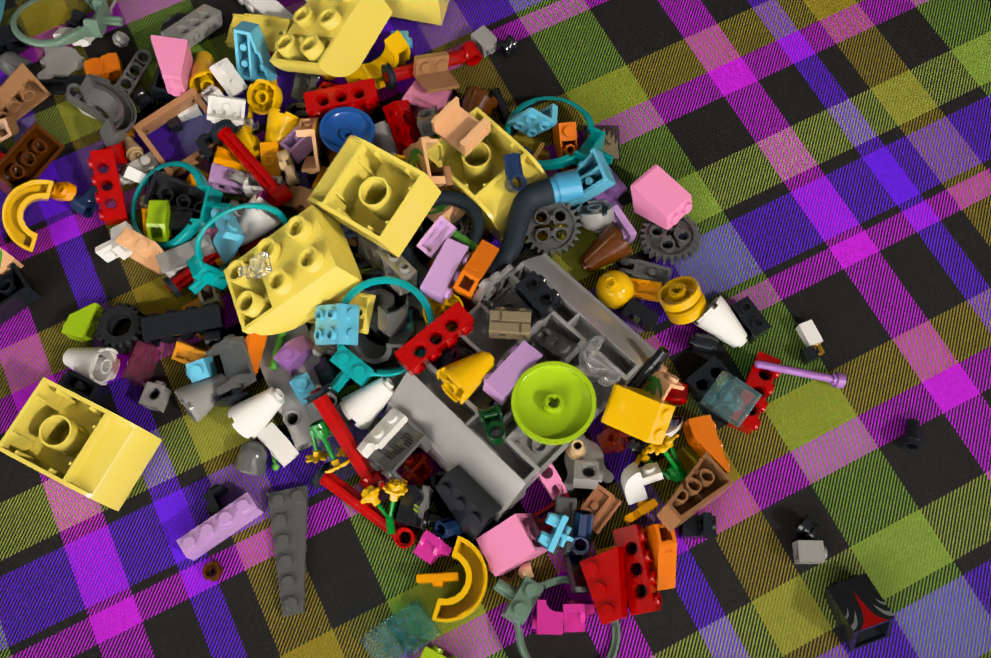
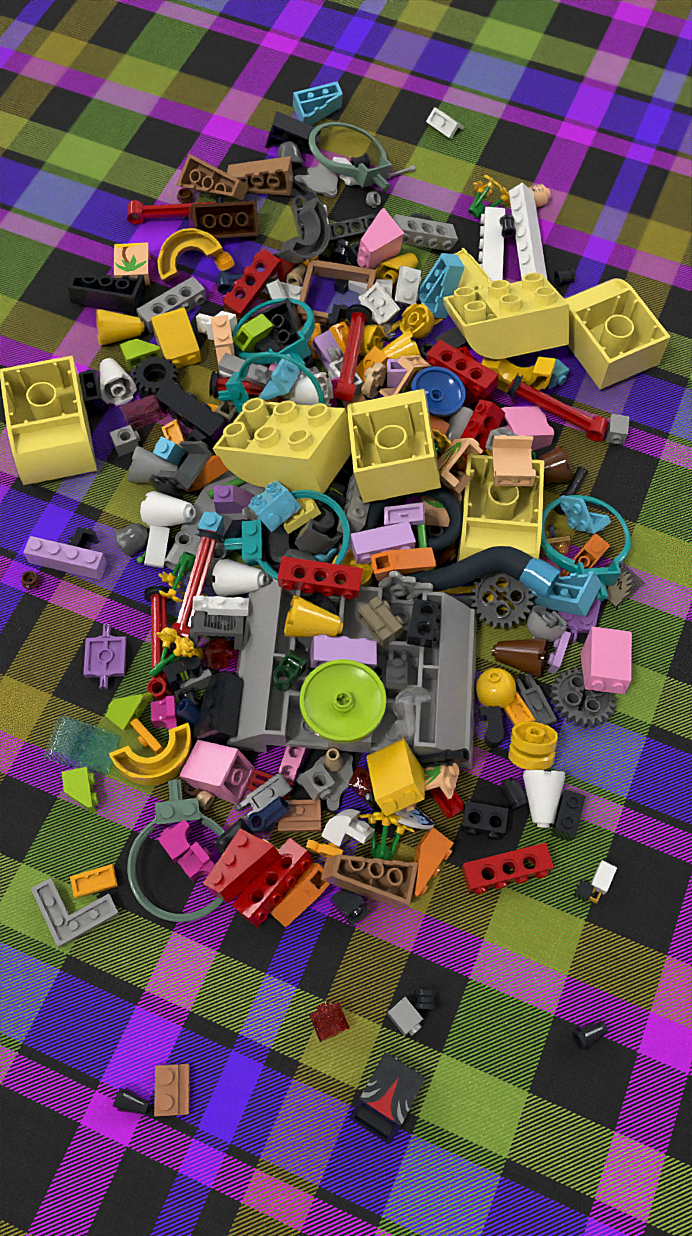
camera: 45 degrees right, 5 degrees down
orange brick [83,53,124,81] -> none
clear plate [237,251,272,279] -> none
dark grey wing [267,485,309,617] -> none
medium nougat bracket [413,51,459,93] -> none
black wheel [497,35,518,57] -> none
dark blue piece [503,153,527,193] -> none
medium azure hips [536,512,574,553] -> none
clear light blue slope [700,370,762,428] -> none
medium lavender piece [754,360,847,389] -> none
none -> medium lavender plate [83,624,127,690]
none -> yellow cone [96,309,144,345]
none -> lime slope [105,693,153,730]
none -> light grey brick [136,277,207,333]
none -> yellow slope [151,308,202,369]
none -> clear red brick [309,1001,350,1042]

